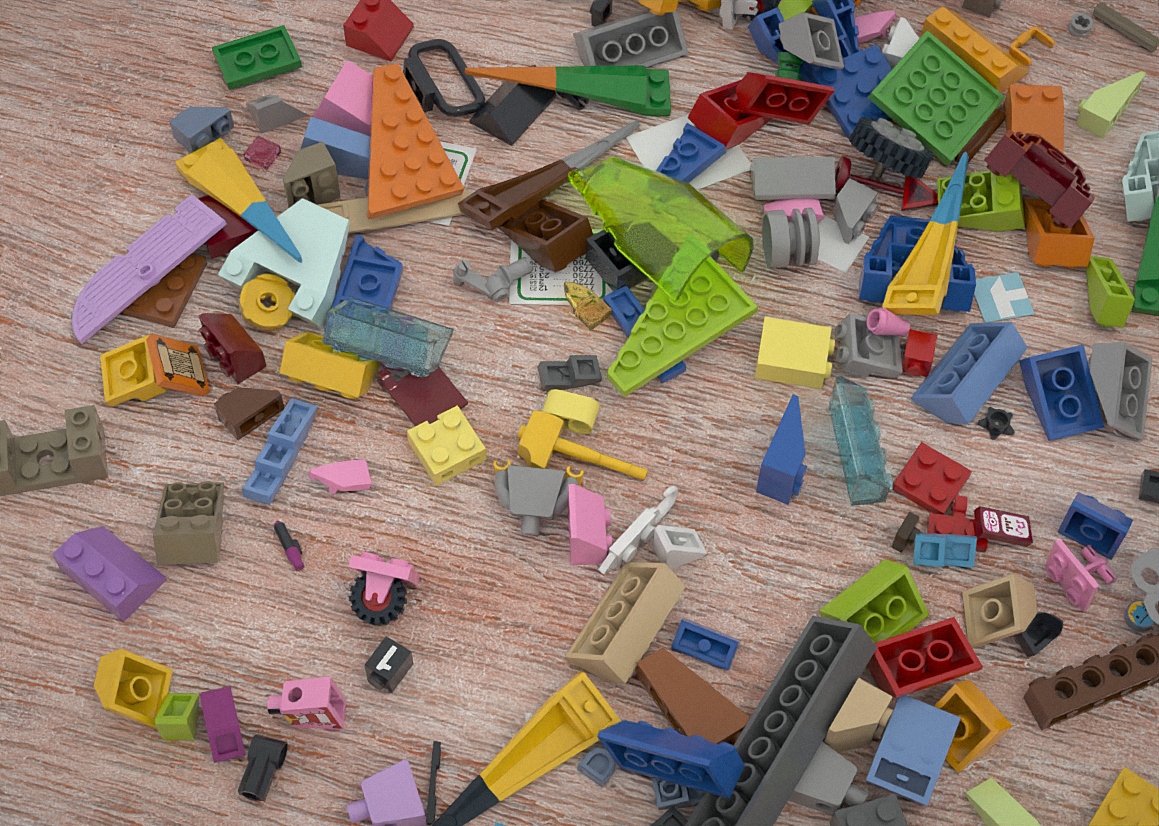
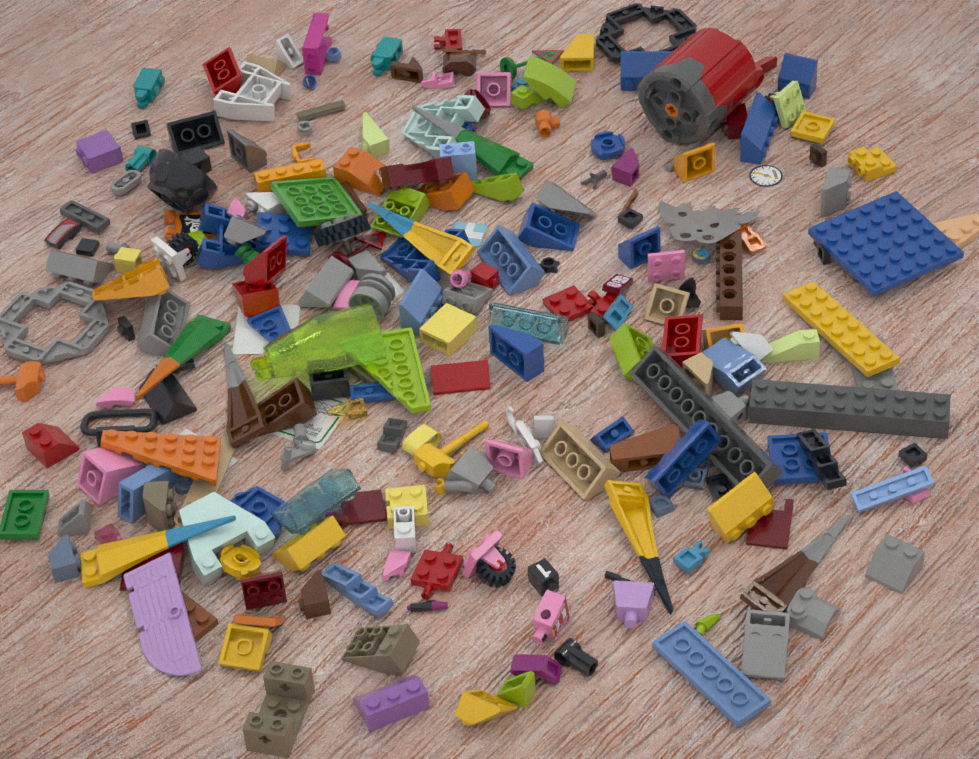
camera: 60 degrees left, 15 degrees down
none -> bright pink slope [96,387,135,409]
none -> white slope [393,506,417,553]
none -> medium blue slope [399,269,443,336]
none -> red plate [410,543,464,600]
none -> red slope [430,360,491,395]
none -> light blue piece [439,141,477,181]
none -> white slope [729,332,773,360]

